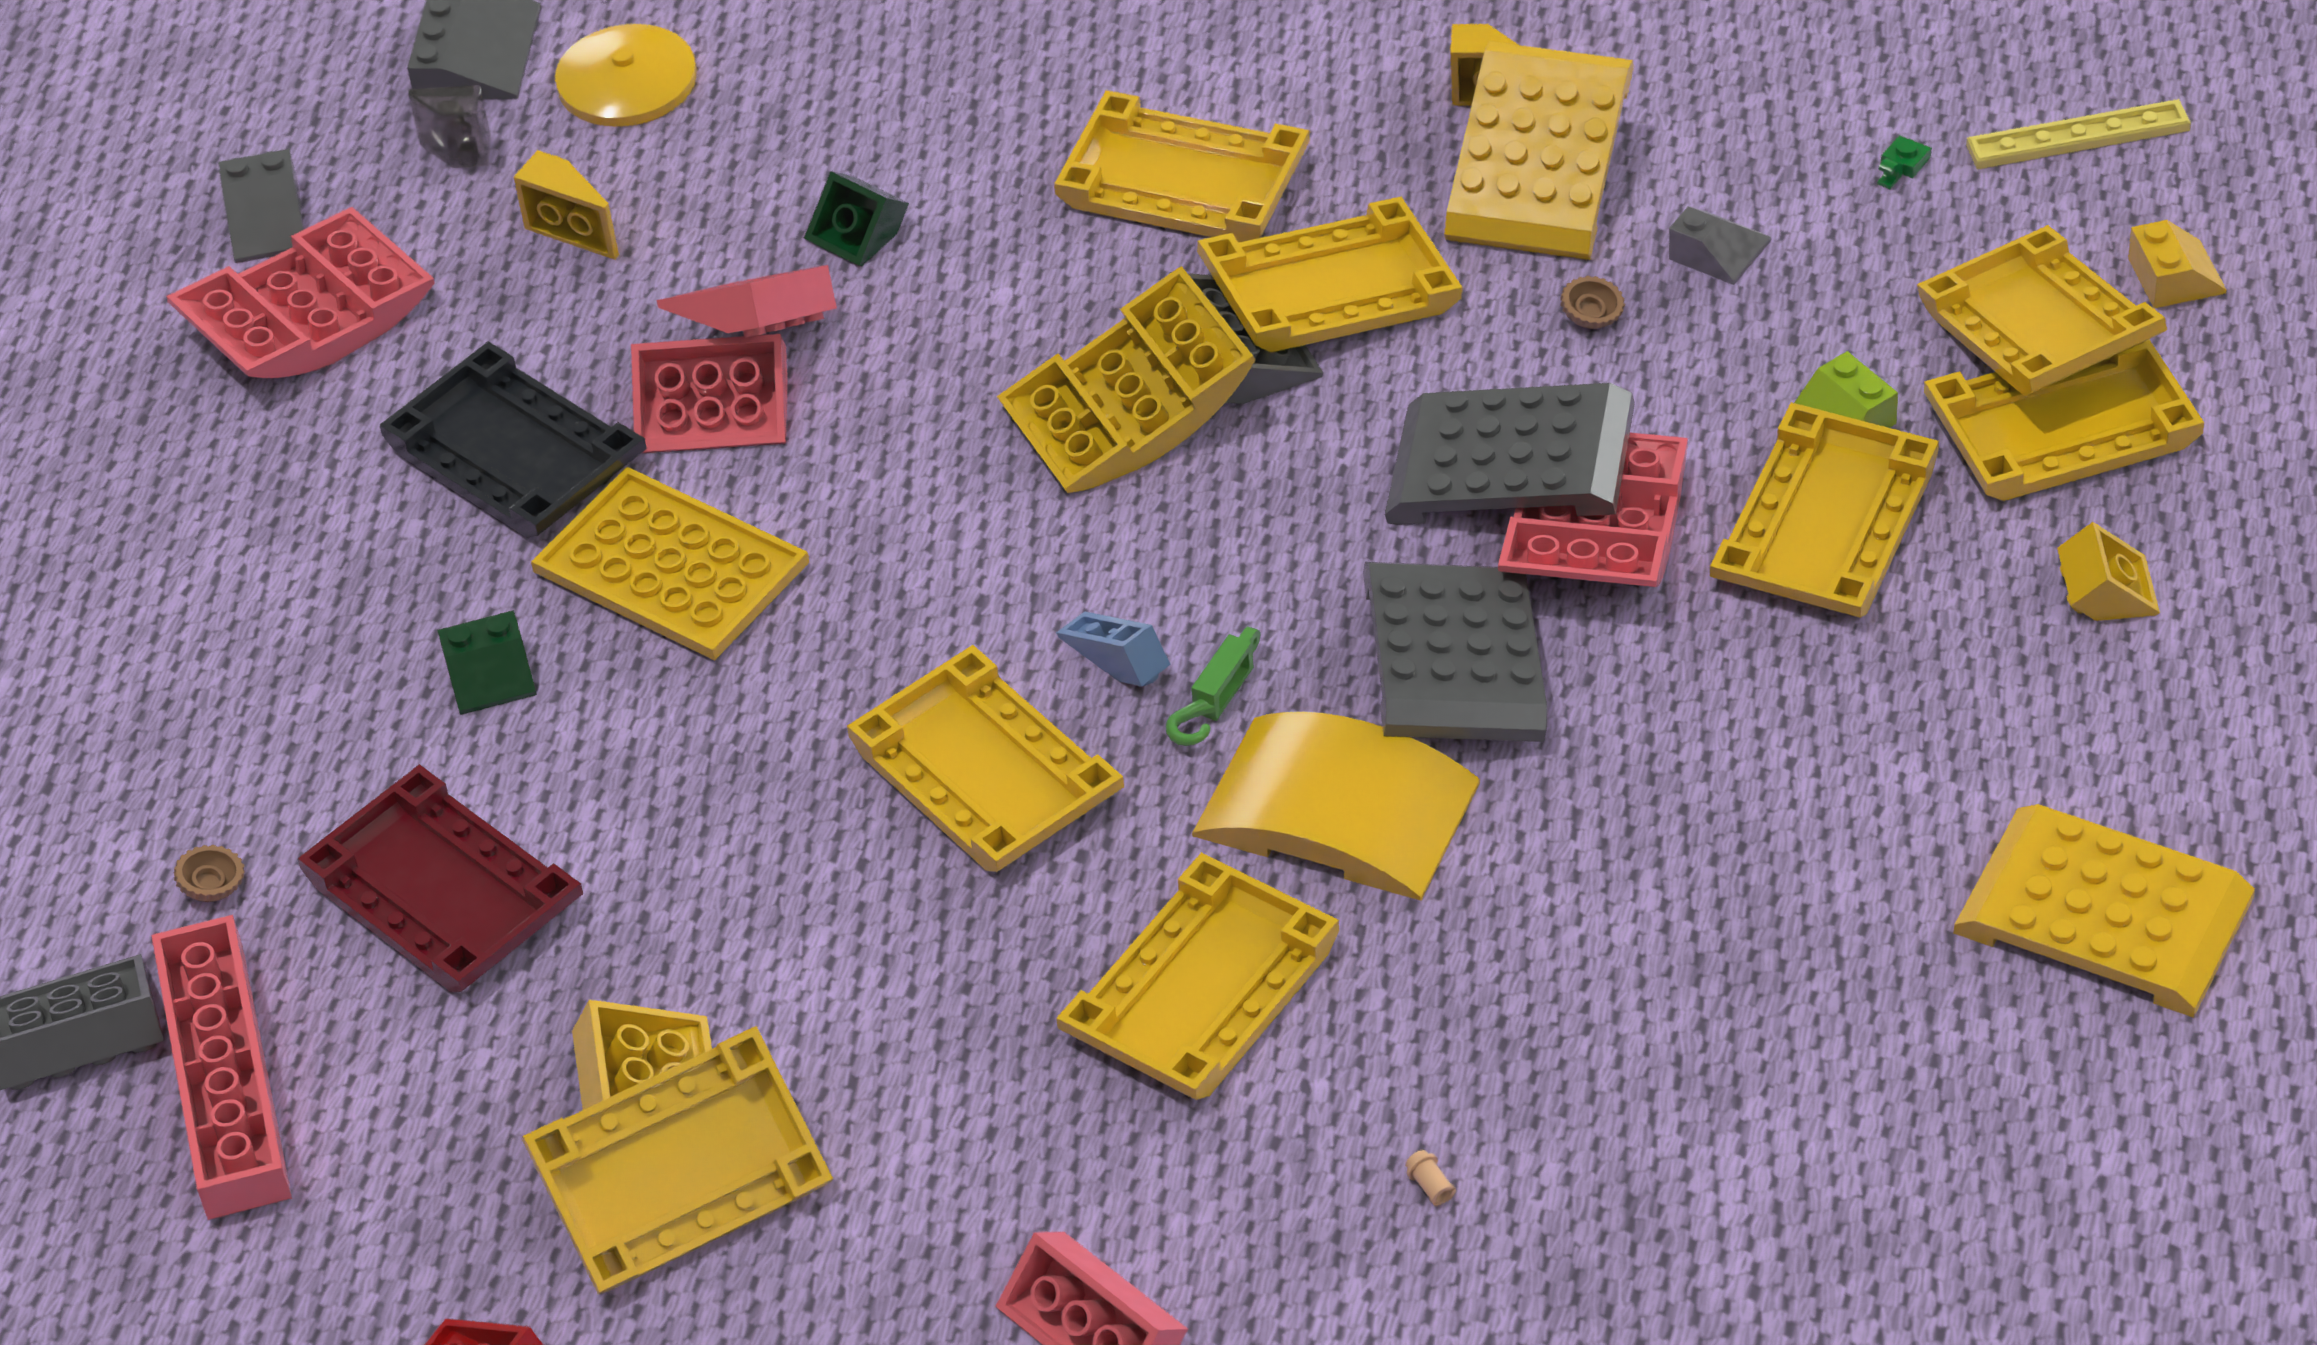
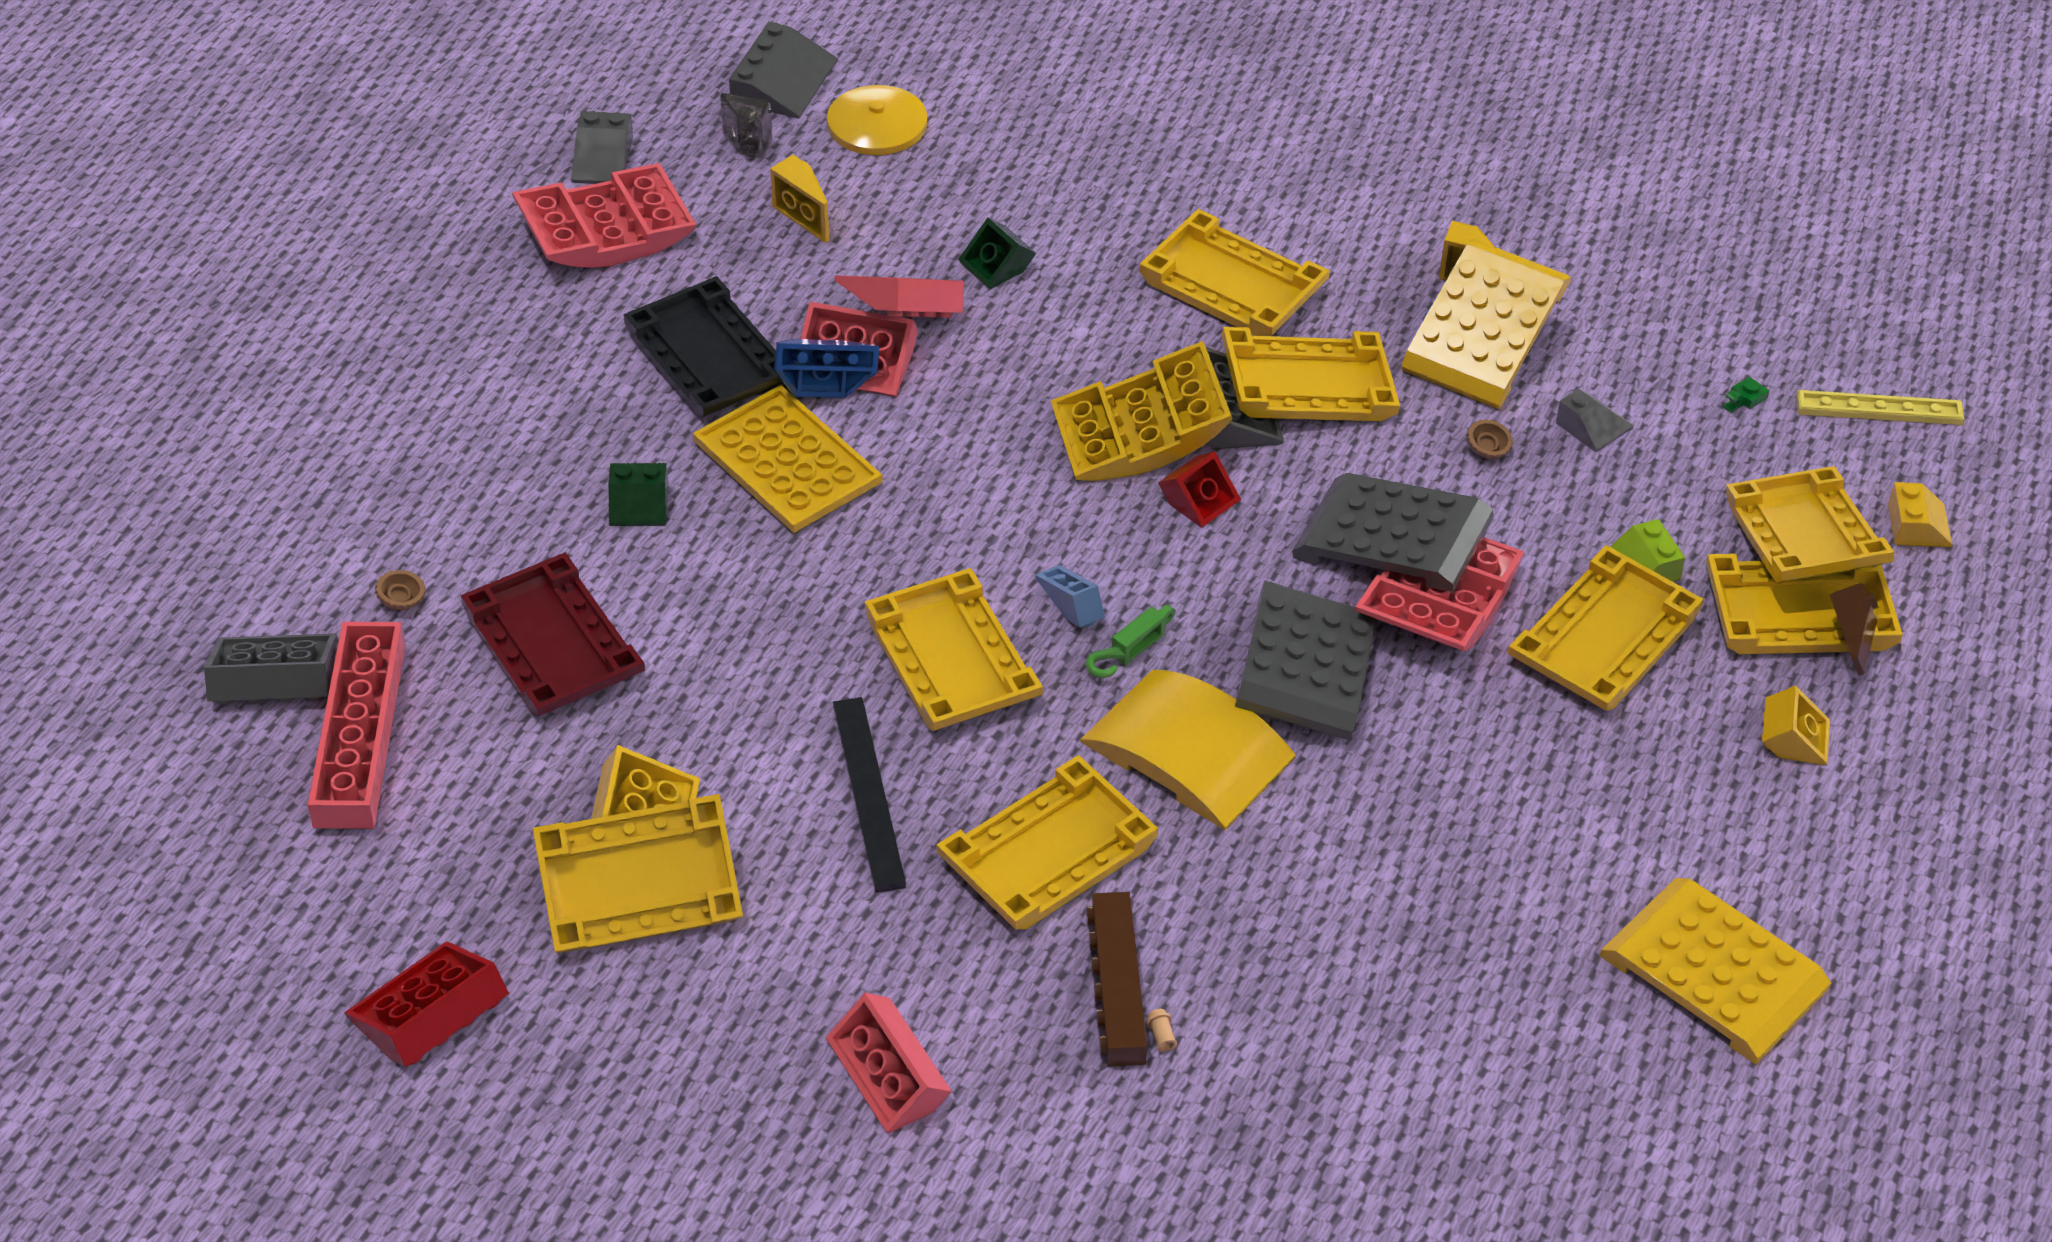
camera: 10 degrees right, 0 degrees up
none -> blue wedge [774,339,879,398]
none -> black tile [833,697,906,893]
none -> reddish brown brick [1086,891,1147,1067]
none -> red slope [1158,451,1241,527]
none -> reddish brown slope [1829,582,1879,676]

